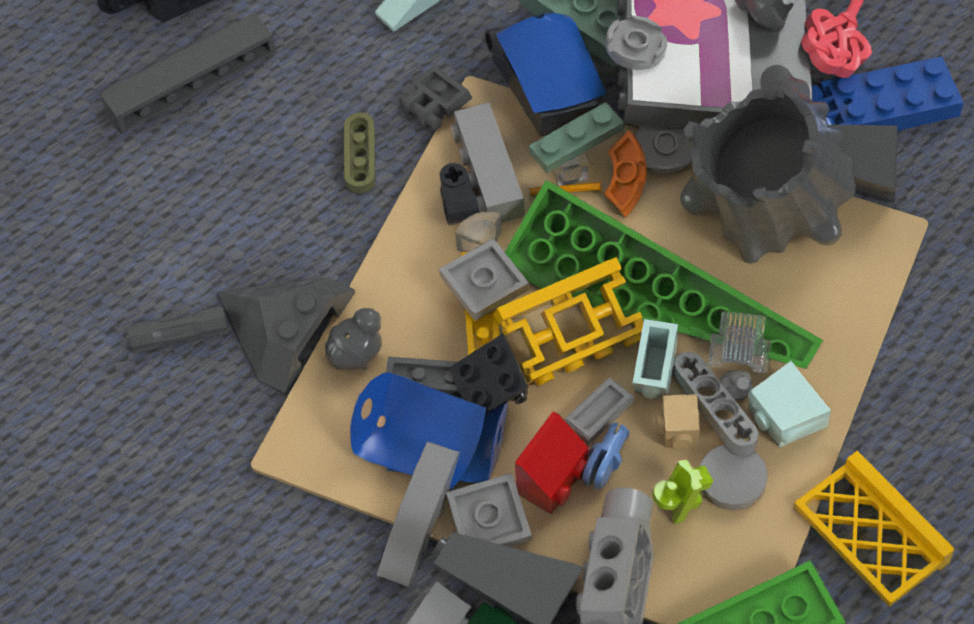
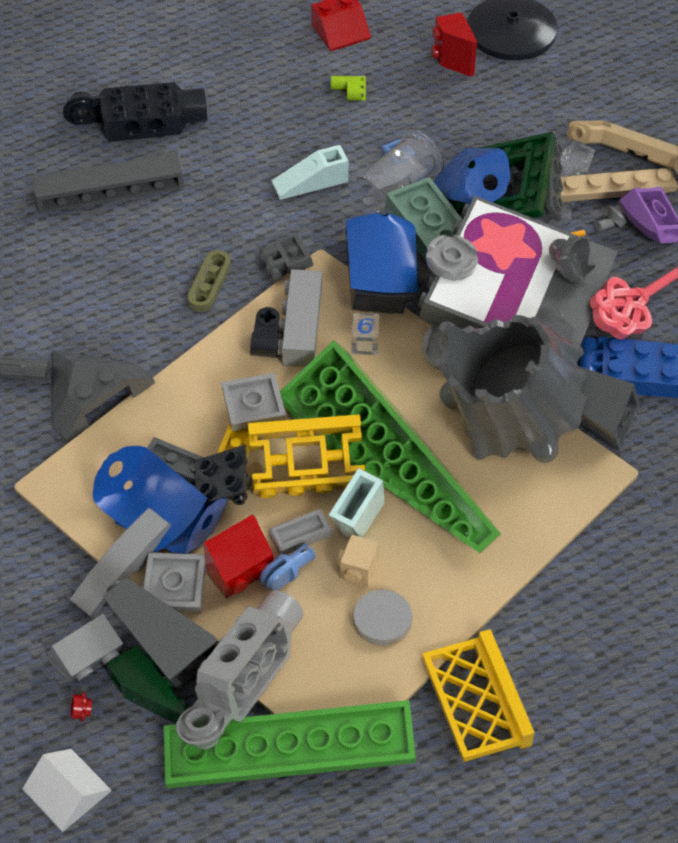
camera: 15 degrees right, 5 degrees down
dark grey piece [325,308,382,370] -> none
clear brick [455,212,502,252] -> none
sand green plate [529,102,624,173] -> none
light orange piece [529,180,602,196] -> none
orange tile [603,130,647,217] -> none
lime hips [652,459,713,524] -> none
light grey beam [673,352,759,456] -> none
clear piece [707,311,771,374] -> none
light grey plate [720,370,753,400] -> none
light aqua torso [748,361,831,447] -> none

